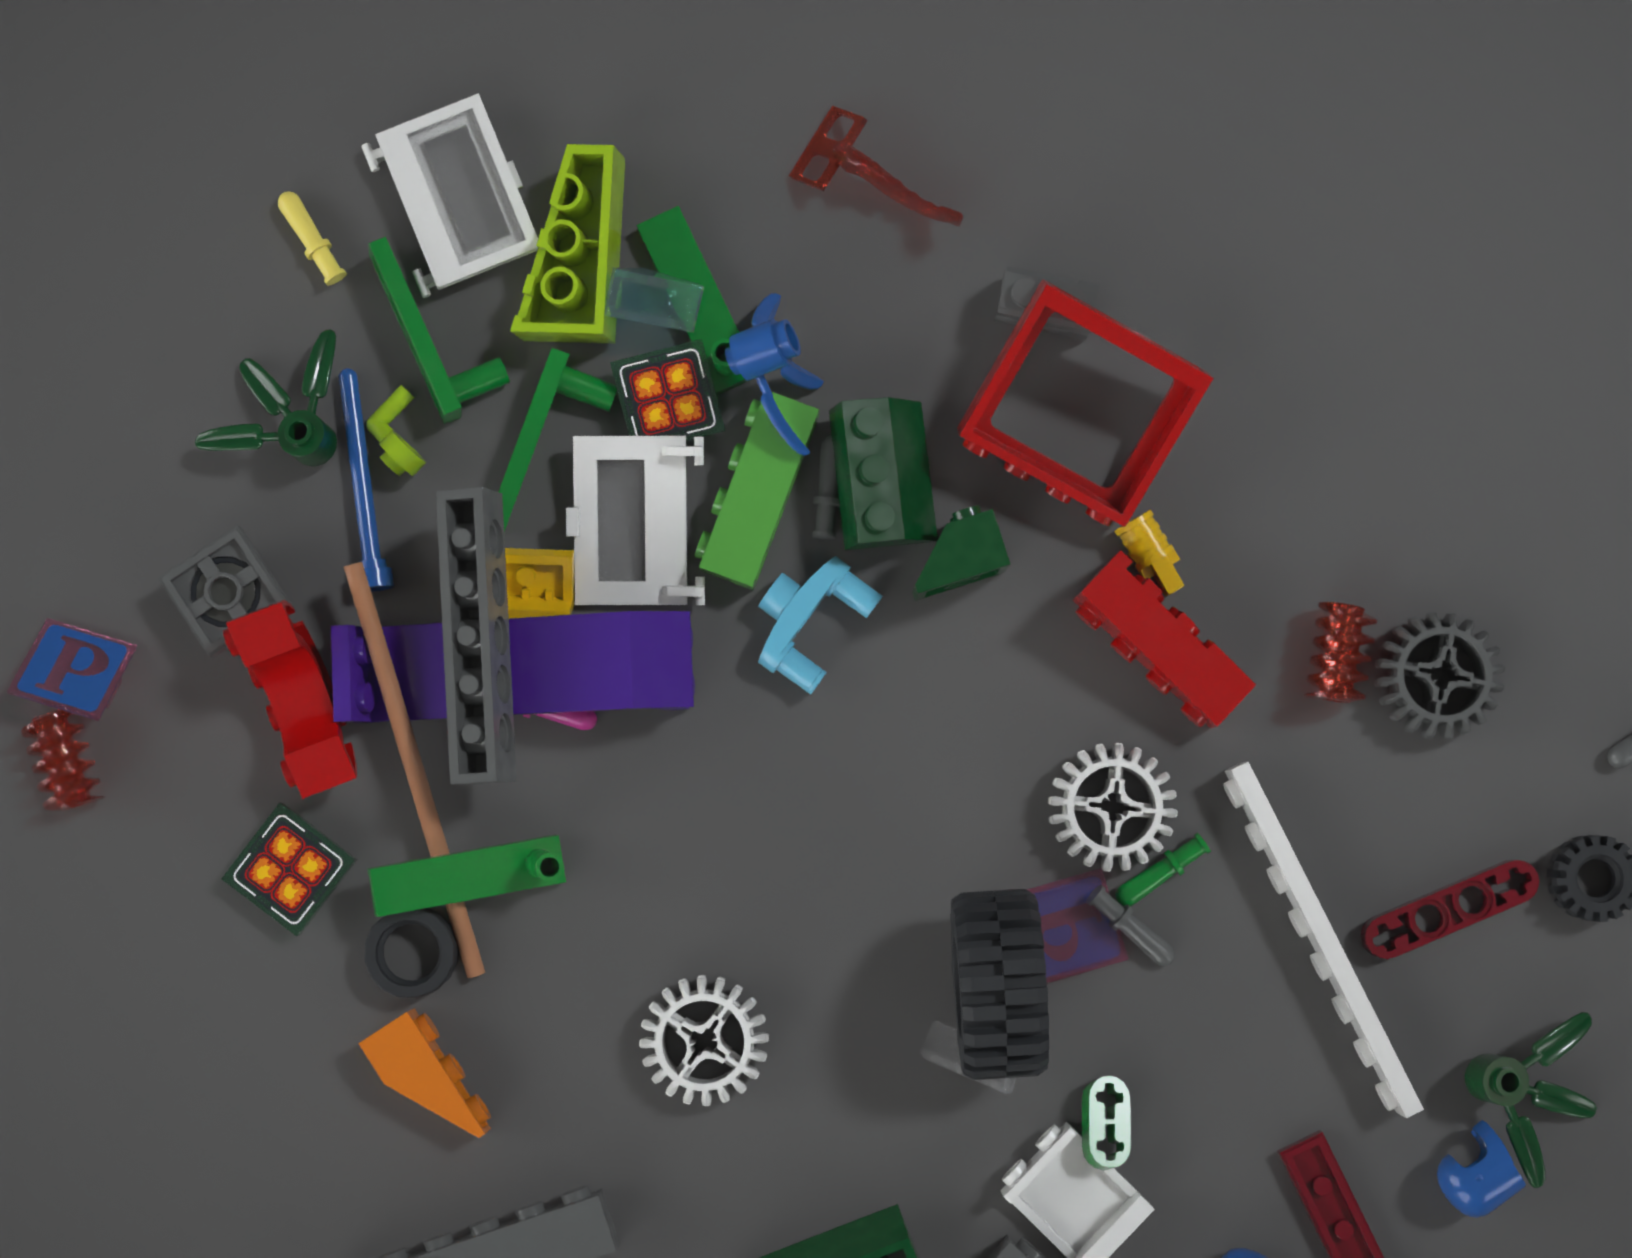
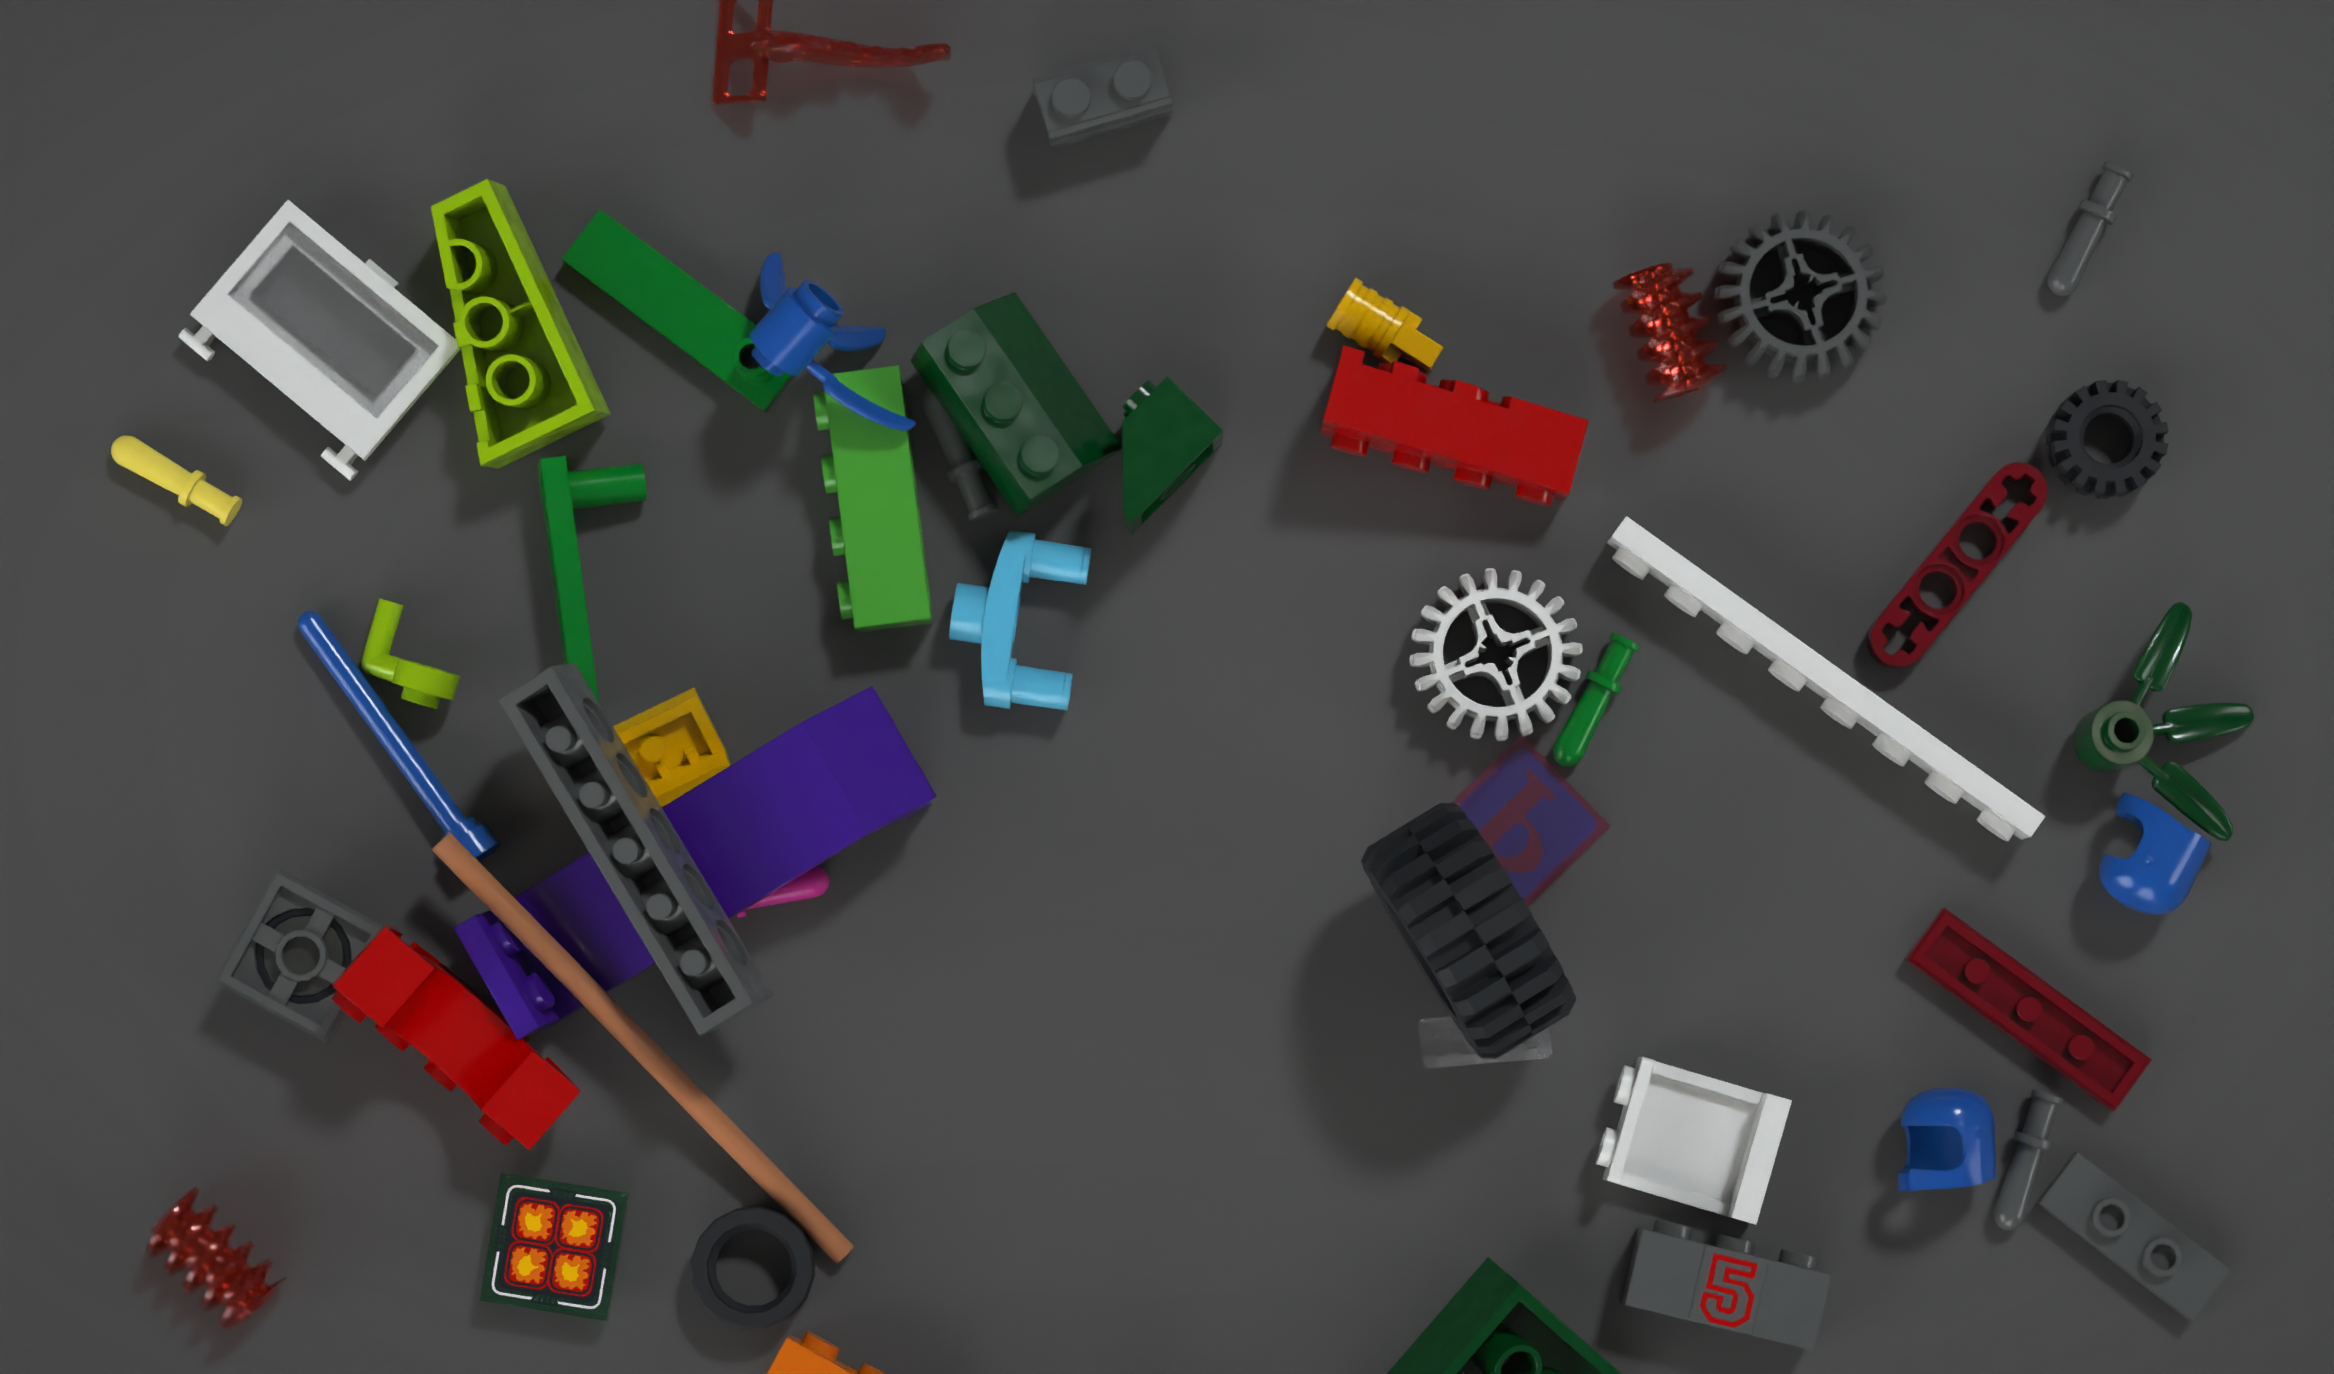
camera: 30 degrees left, 0 degrees up
piece [7,618,137,721] -> none
dark green plant [195,329,337,467] -> none
green piece [367,834,566,917] -> none
green piece [368,237,510,424] -> none
white piece [566,435,705,605] -> none
clear light blue slope [605,267,704,333] -> none
tile [610,339,726,441] -> none
white gear [639,975,769,1106] -> none
red piece [957,279,1214,527] -> none
beam [1082,1076,1131,1170] -> none
dark grey piece [1086,885,1175,966] -> none

